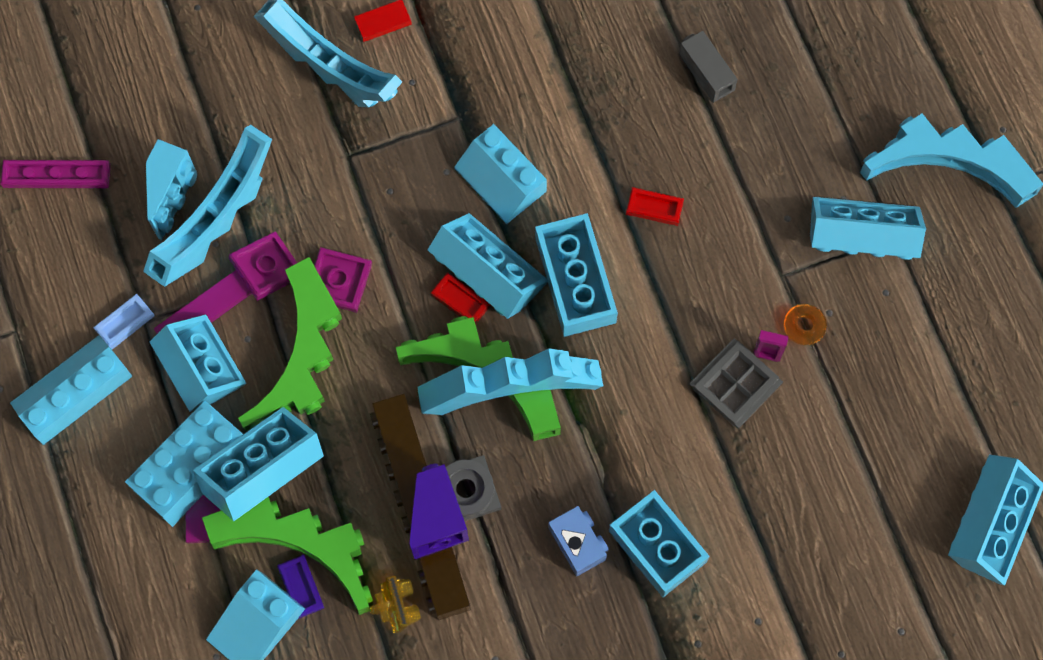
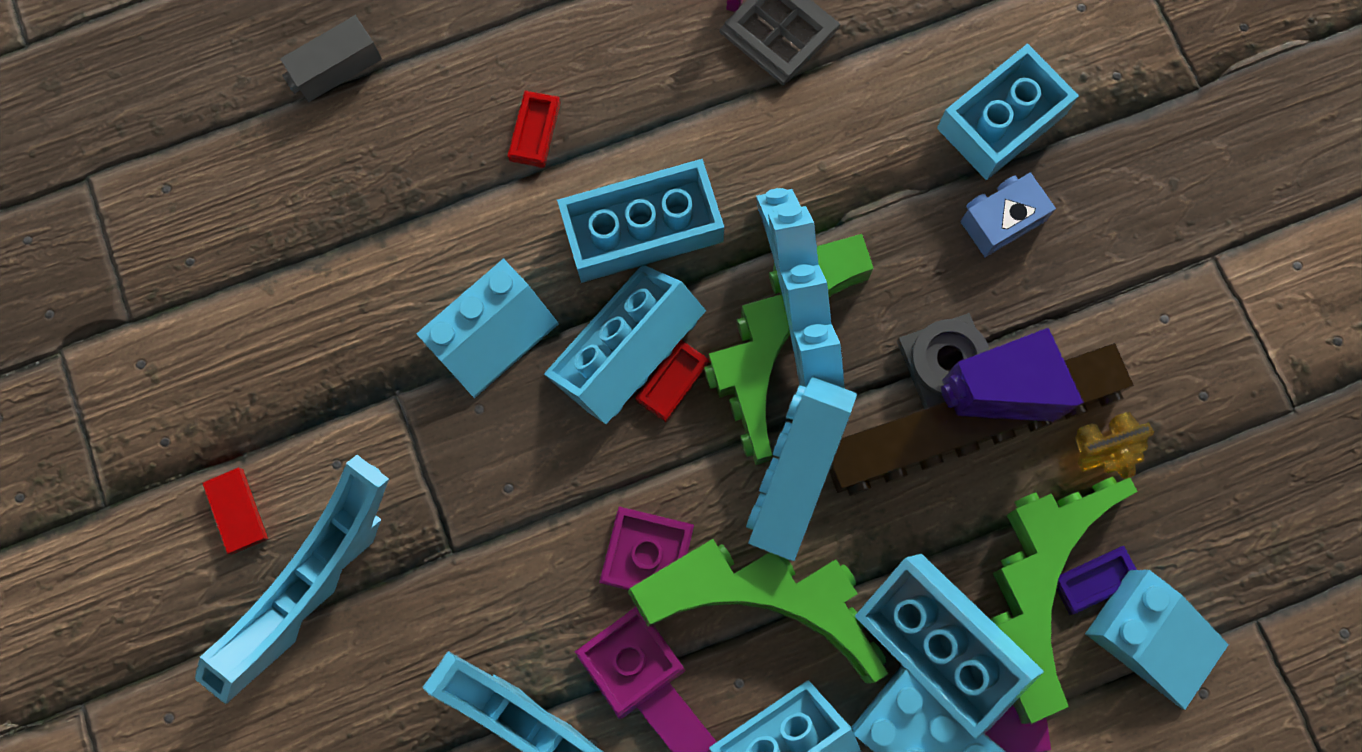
camera: 90 degrees left, 5 degrees up
none -> medium azure brick [746,377,857,561]

